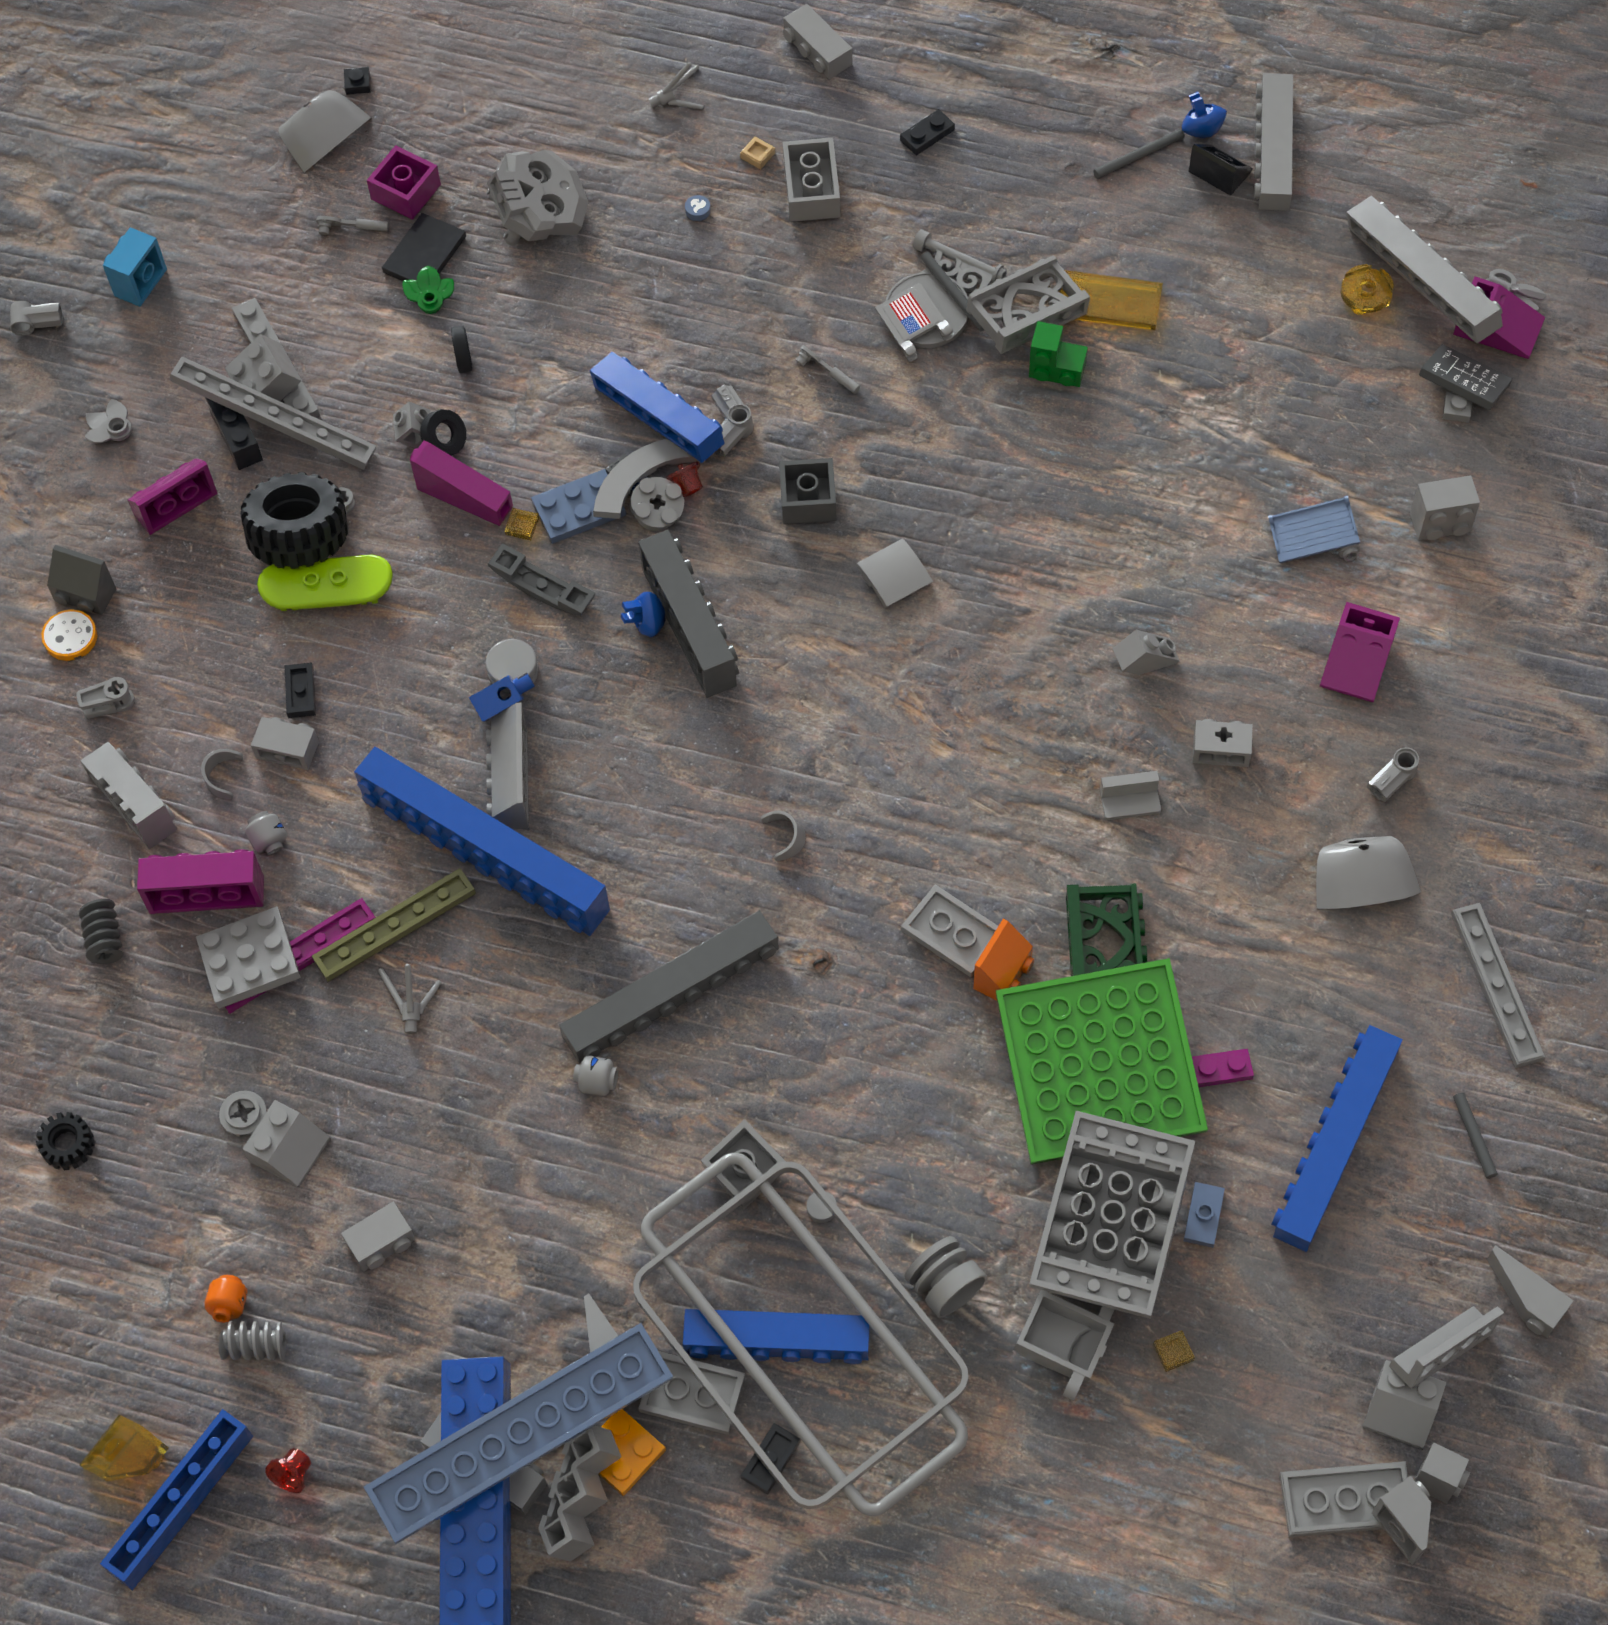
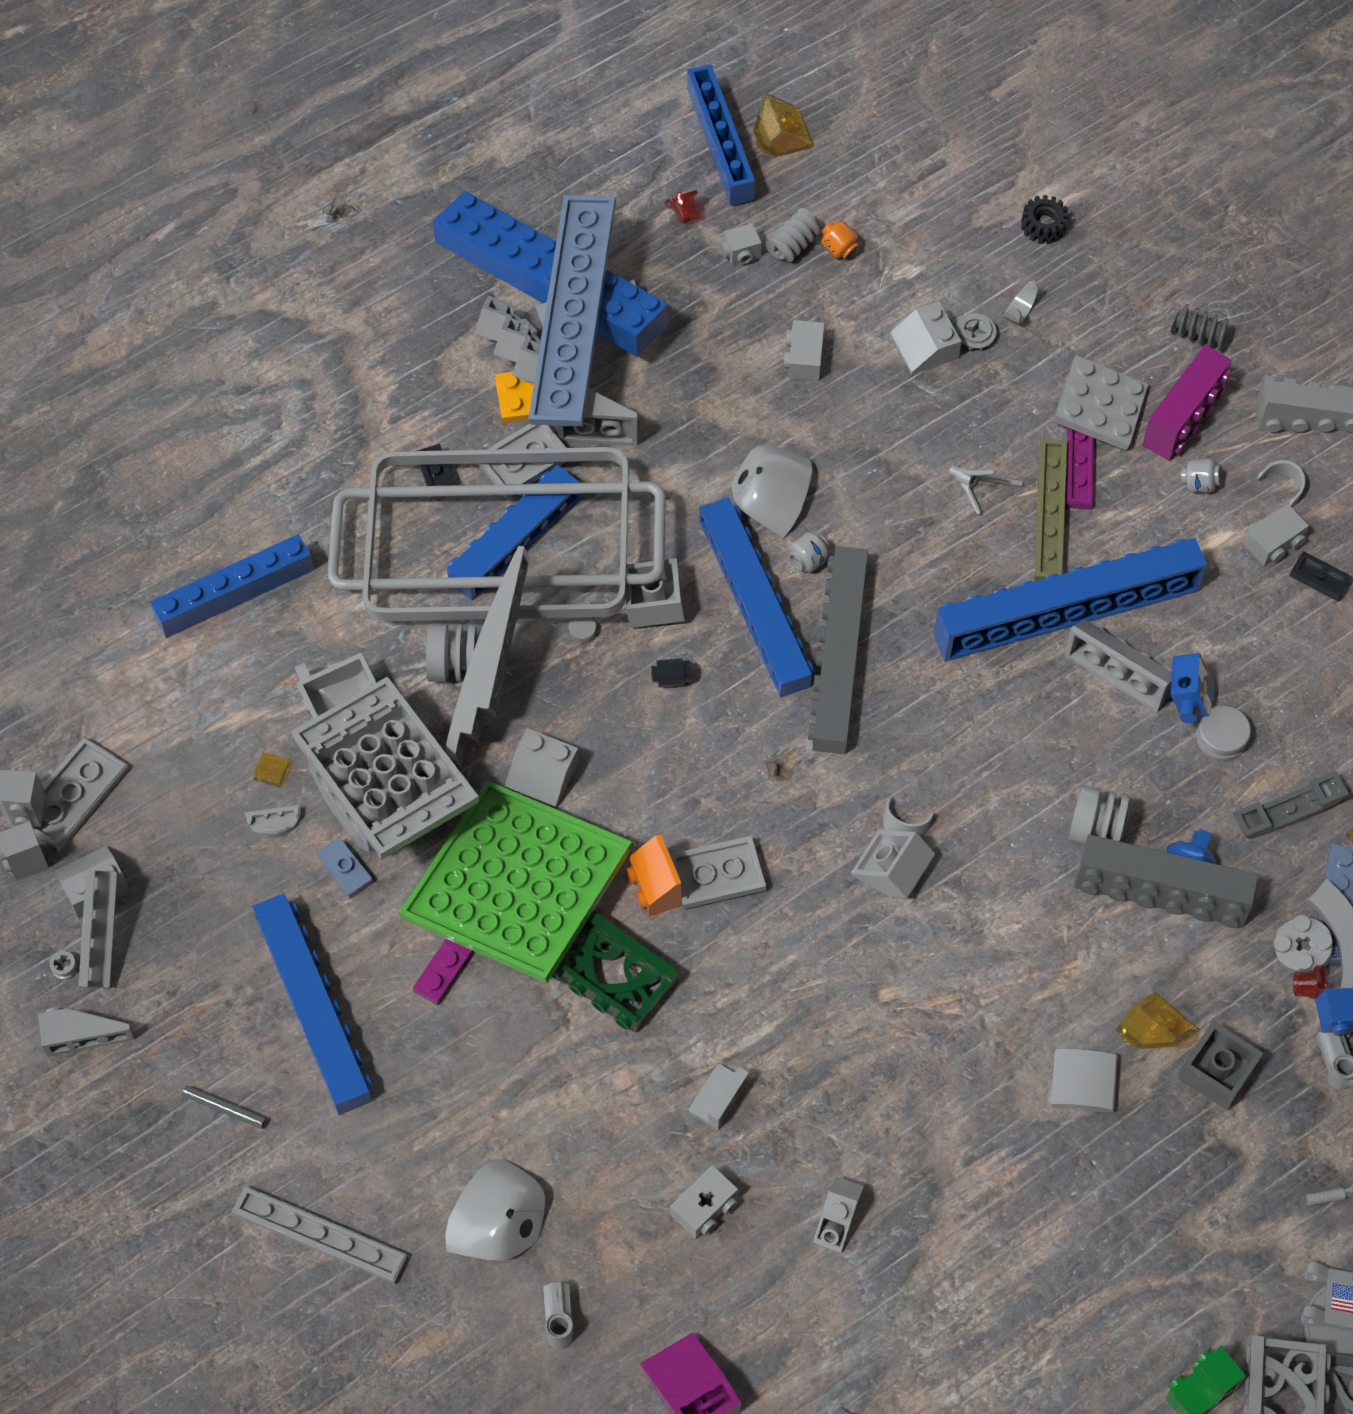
camera: 125 degrees right, 0 degrees up
none -> light grey bush [49,951,78,980]
none -> blue brick [150,534,314,638]
none -> light grey tile [244,805,301,838]
none -> light grey slope [445,546,530,769]
none -> light grey slope [505,728,579,809]
none -> black brick [651,658,691,688]
none -> blue brick [699,497,814,698]
none -> light grey brick [720,223,761,266]
none -> light grey piece [732,445,812,538]
none -> light grey slope [850,830,935,898]
none -> light grey helmet [1002,281,1039,325]
none -> light grey wheel [1068,784,1130,845]
none -> clear yellow slope [1115,992,1200,1049]

